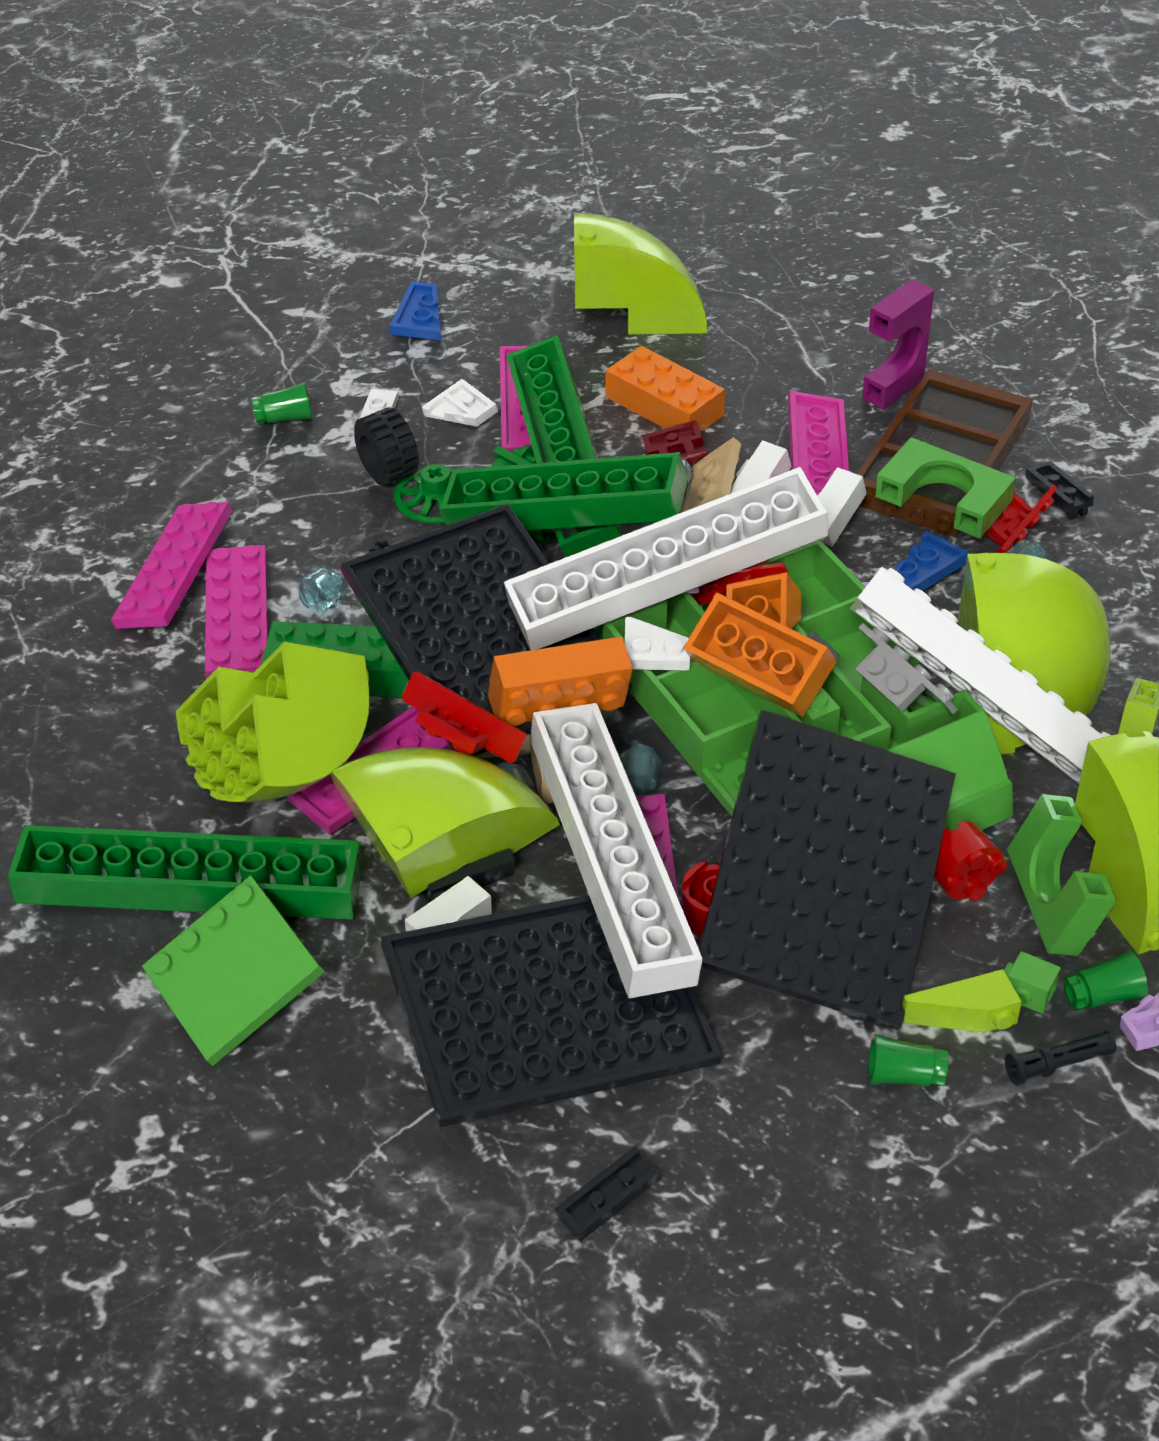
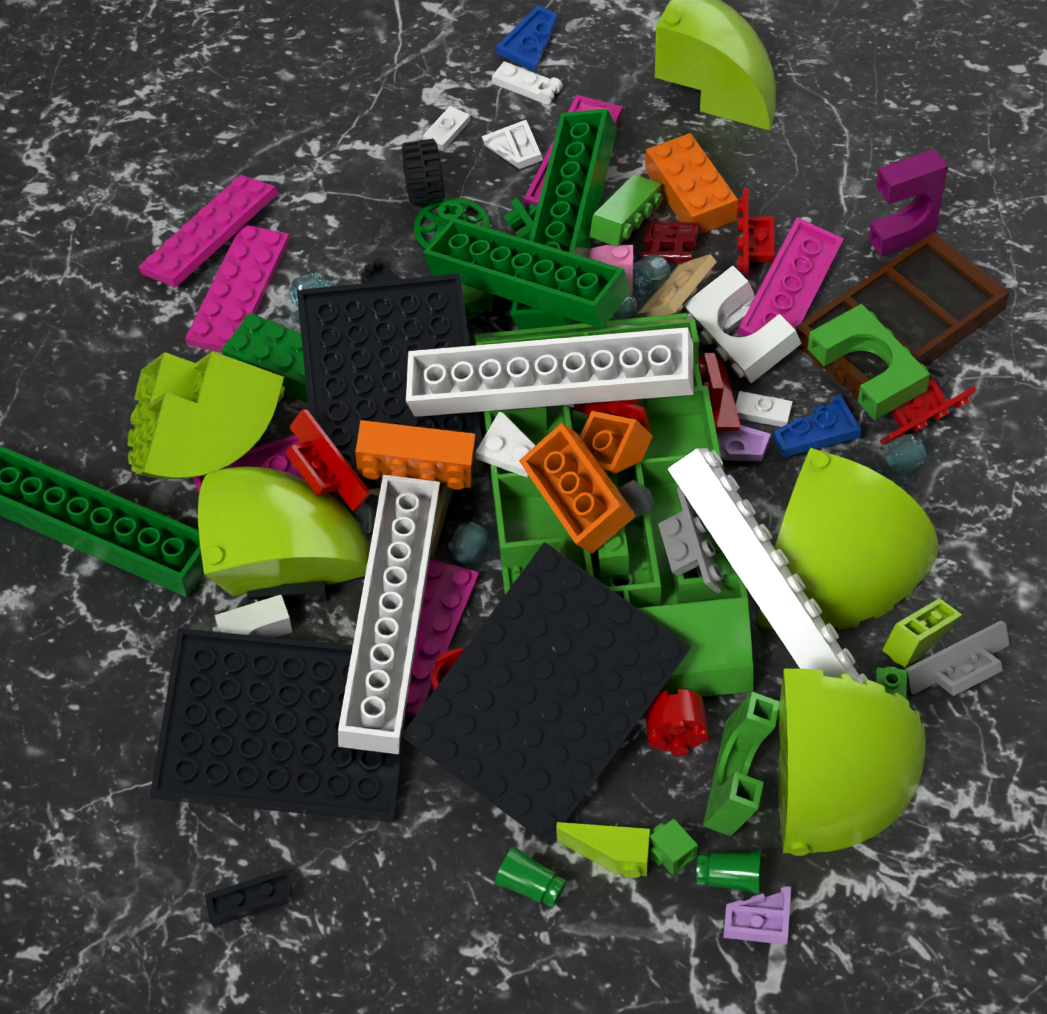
camera: 25 degrees right, 10 degrees up
bright green plate [142,875,325,1066] -> none
green plant [252,382,313,424] -> none
black pin [1005,1031,1117,1086] -> none
black hinge [1026,461,1094,520] -> none
none -> white plate [492,61,563,104]
none -> bright green brick [589,174,662,247]
none -> white plate [735,391,793,427]
none -> red bracket [738,188,774,280]

